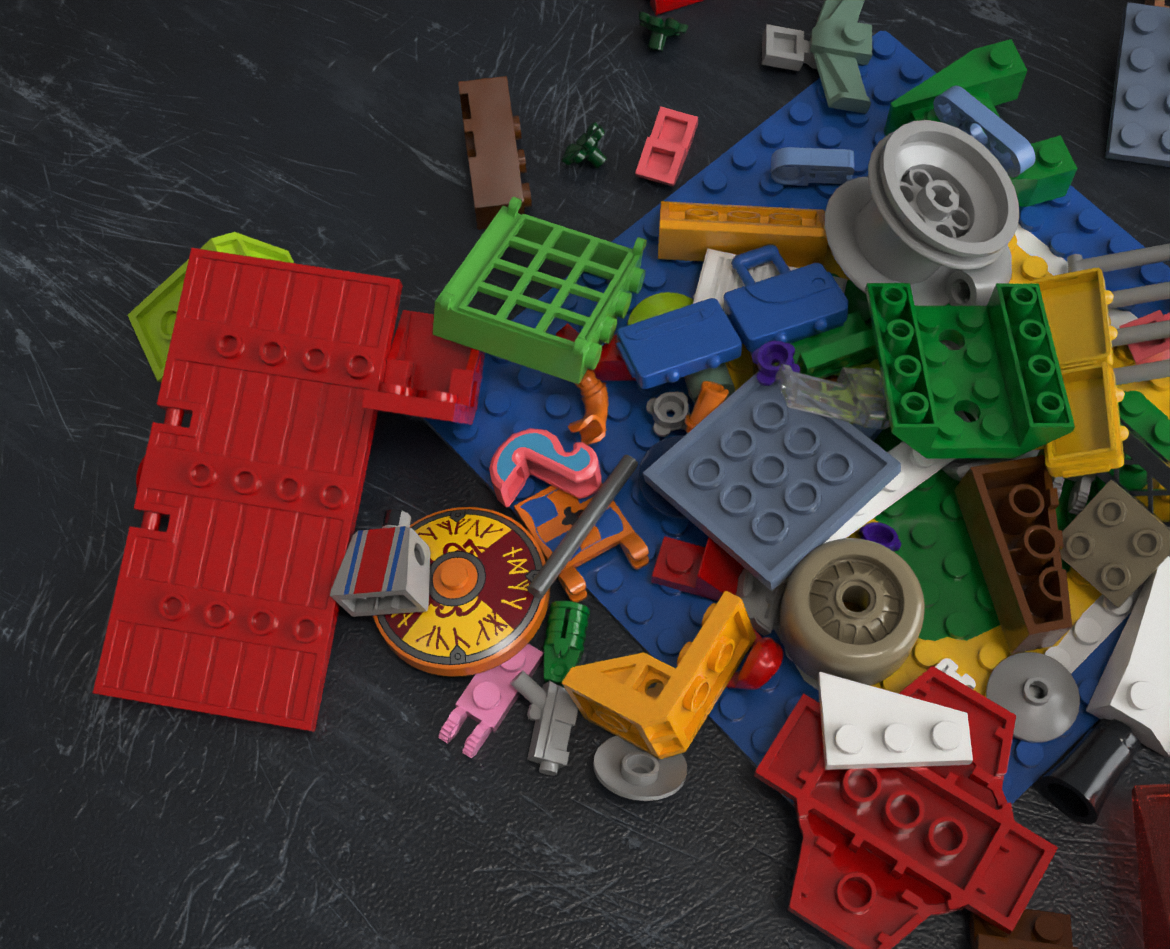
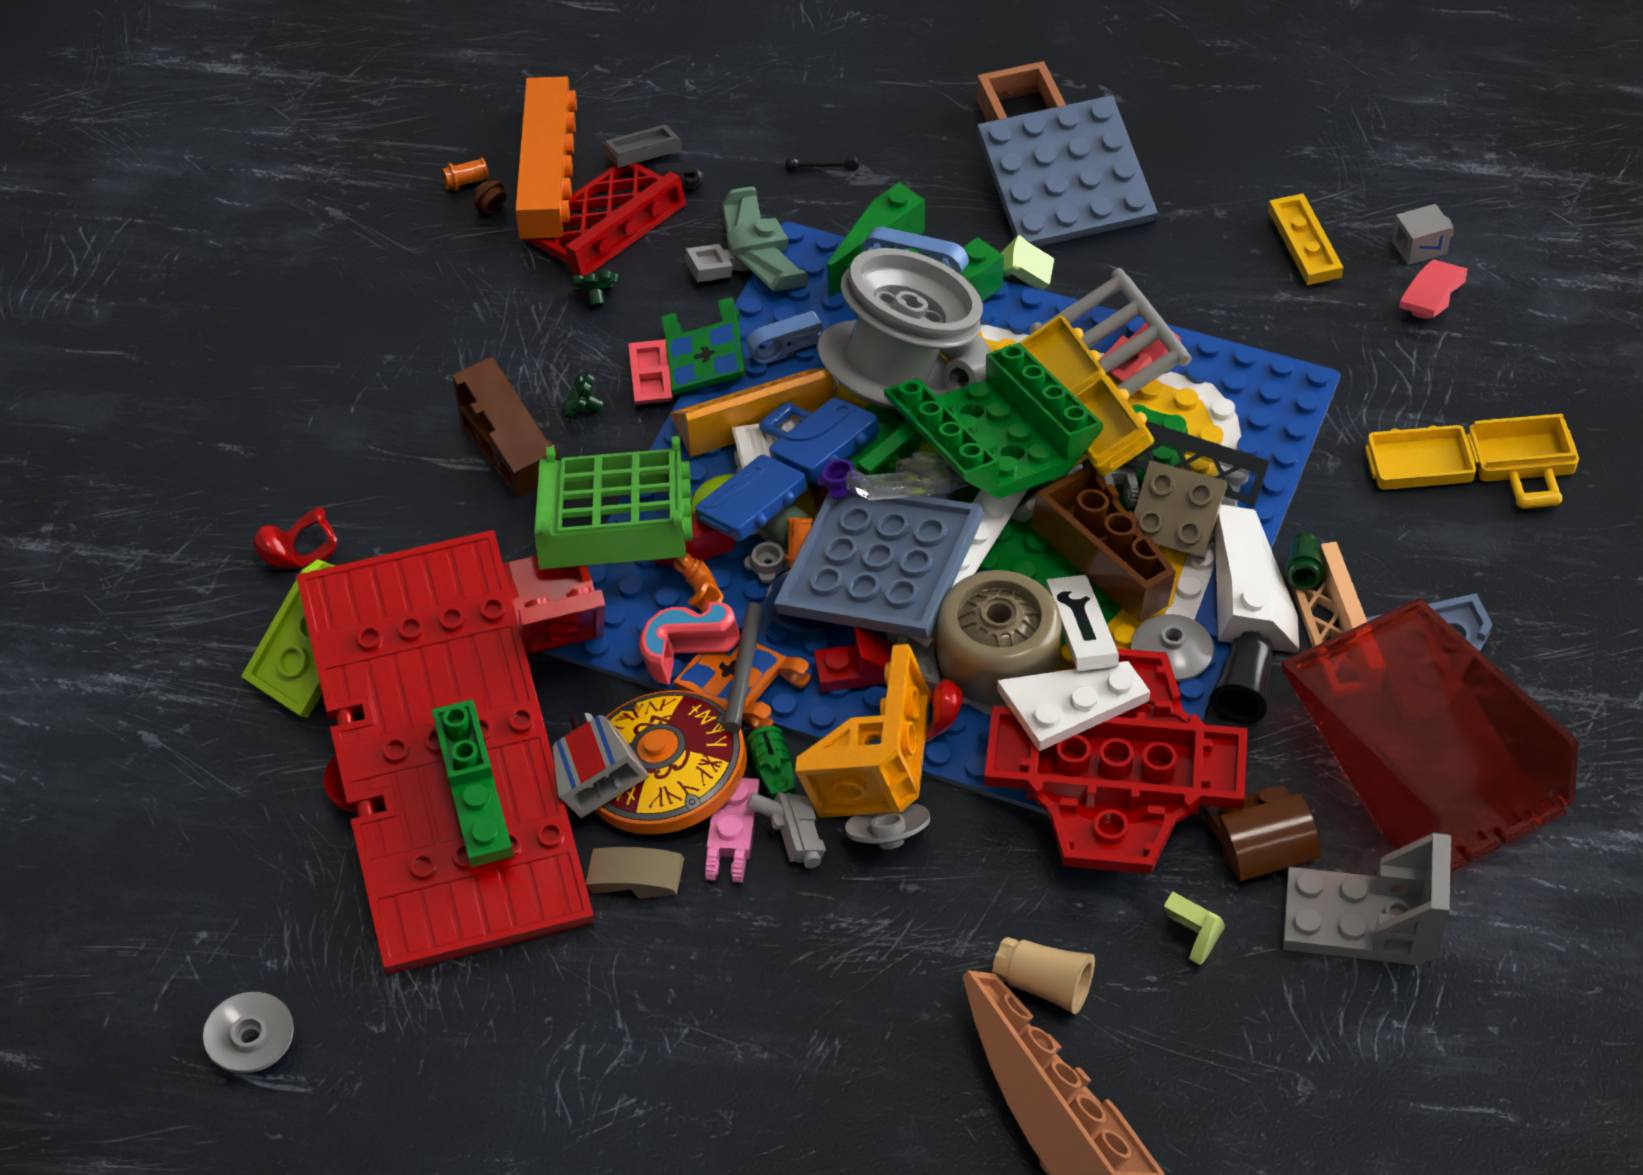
camera: 25 degrees left, 15 degrees down
none -> red piece [254,506,337,569]
none -> green slope [431,699,514,867]
none -> dark tan slope [585,847,684,899]
none -> green flag [662,297,746,395]
none -> yellowish green tile [1001,235,1054,290]
none -> white tile [1046,575,1119,671]

